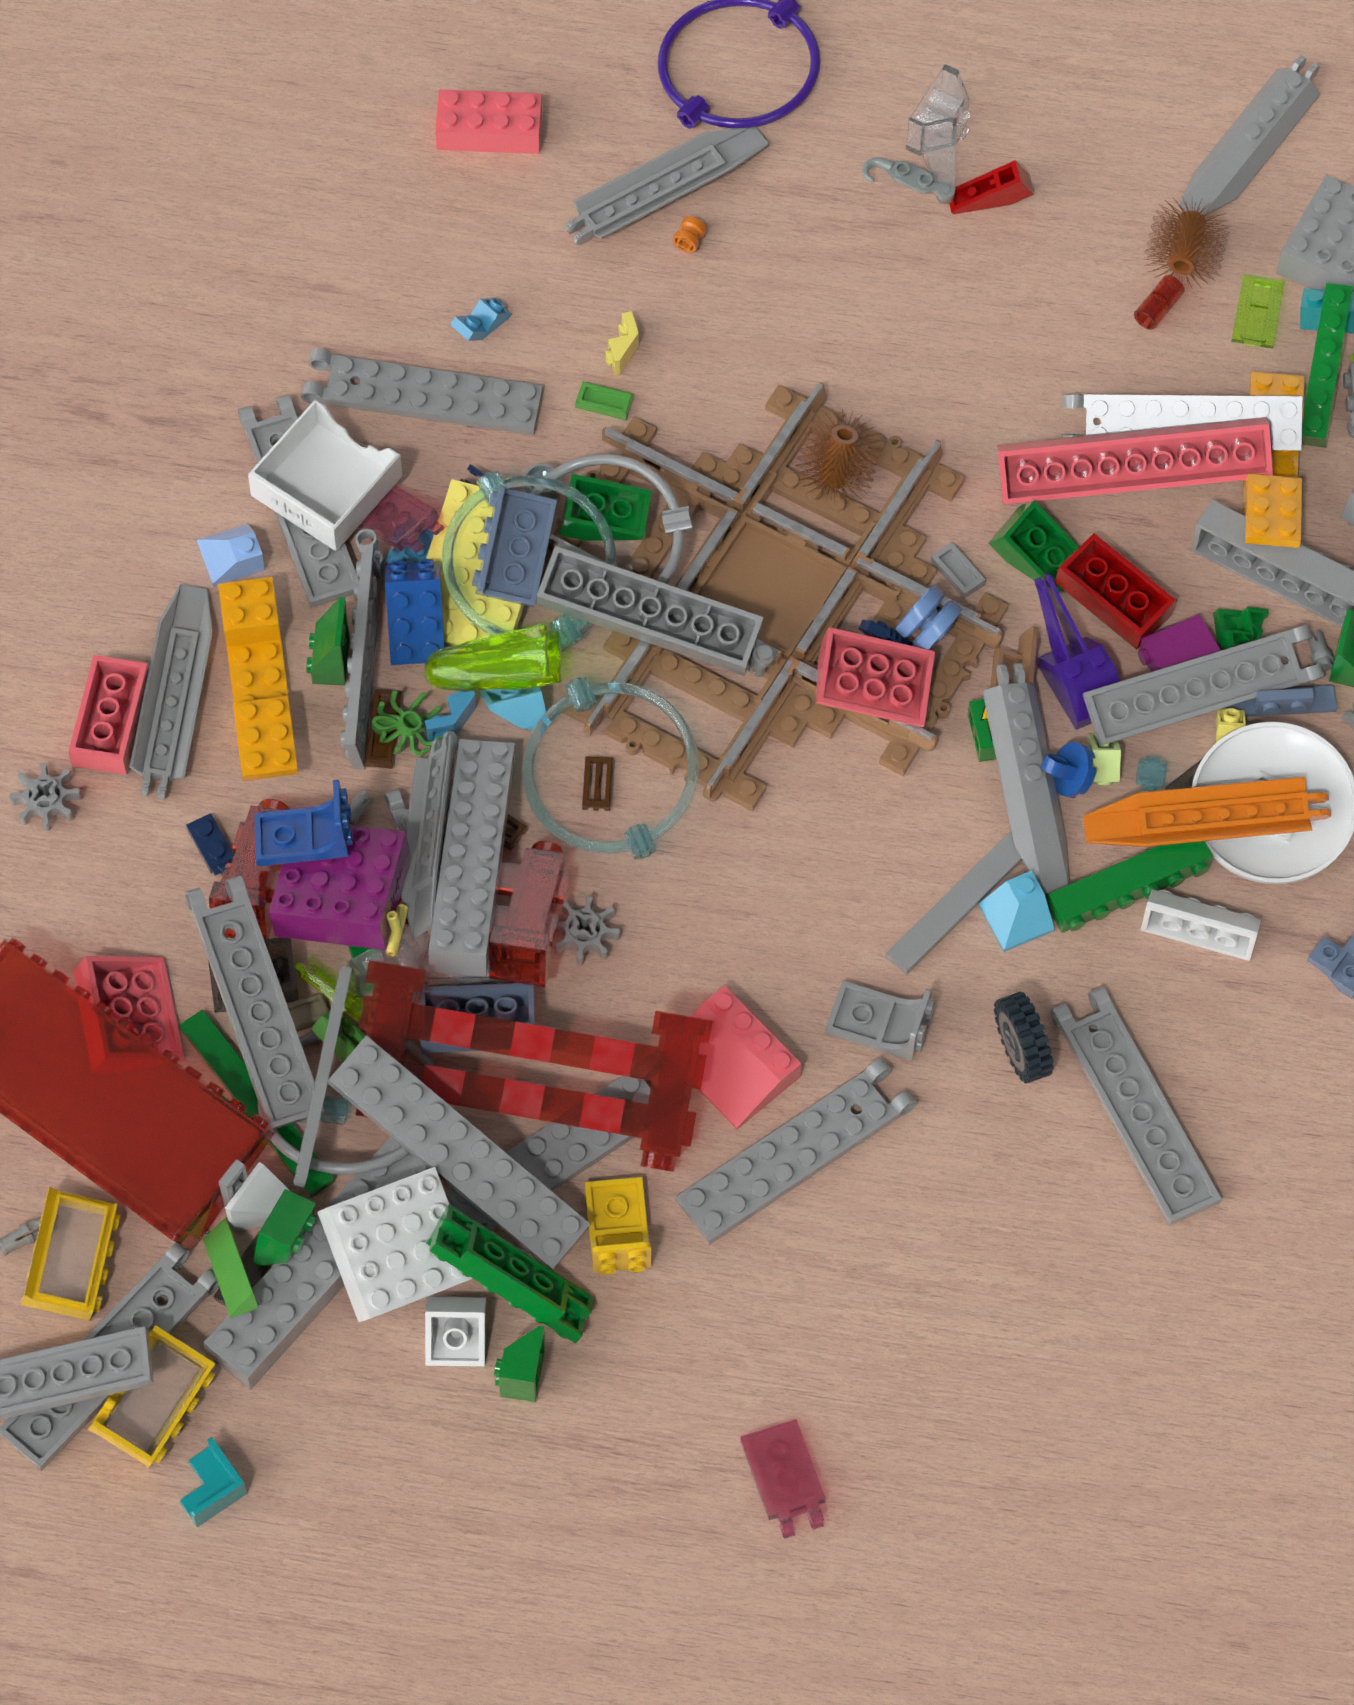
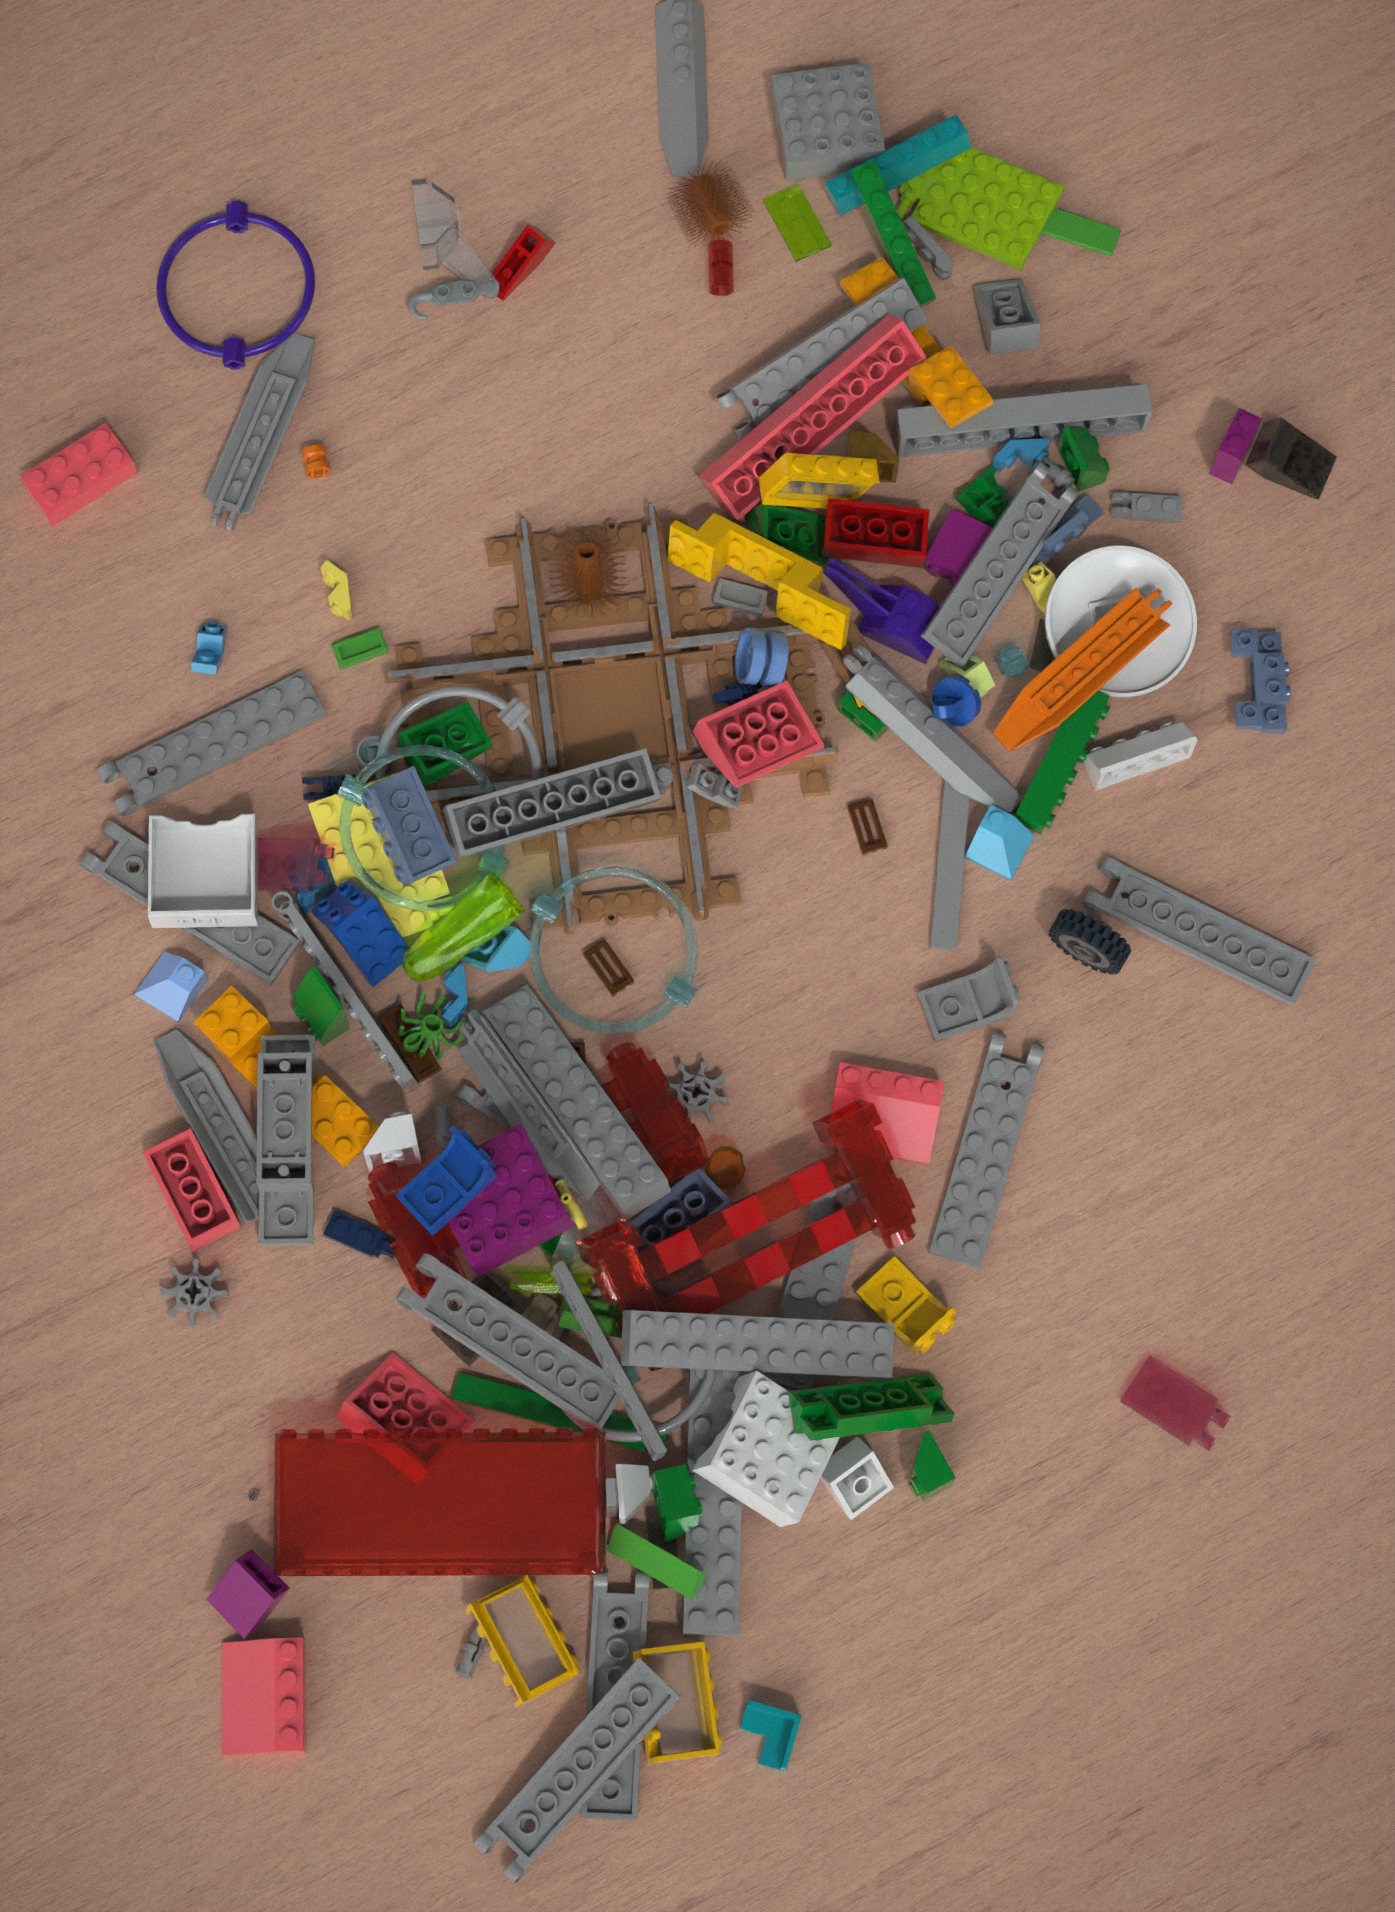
camera: 40 degrees left, 10 degrees up
none -> light grey bracket [256,1035,315,1247]
none -> white slope [363,1112,422,1173]
none -> yellow bracket [667,513,851,650]
none -> light grey slope [687,763,743,809]
none -> clear orange hair [705,1146,746,1189]
none -> yellow window [758,453,880,509]
none -> pearl gold slope [846,430,899,483]
none -> reddish brown tile [847,799,888,856]
none -> dark azure slope [992,439,1050,473]

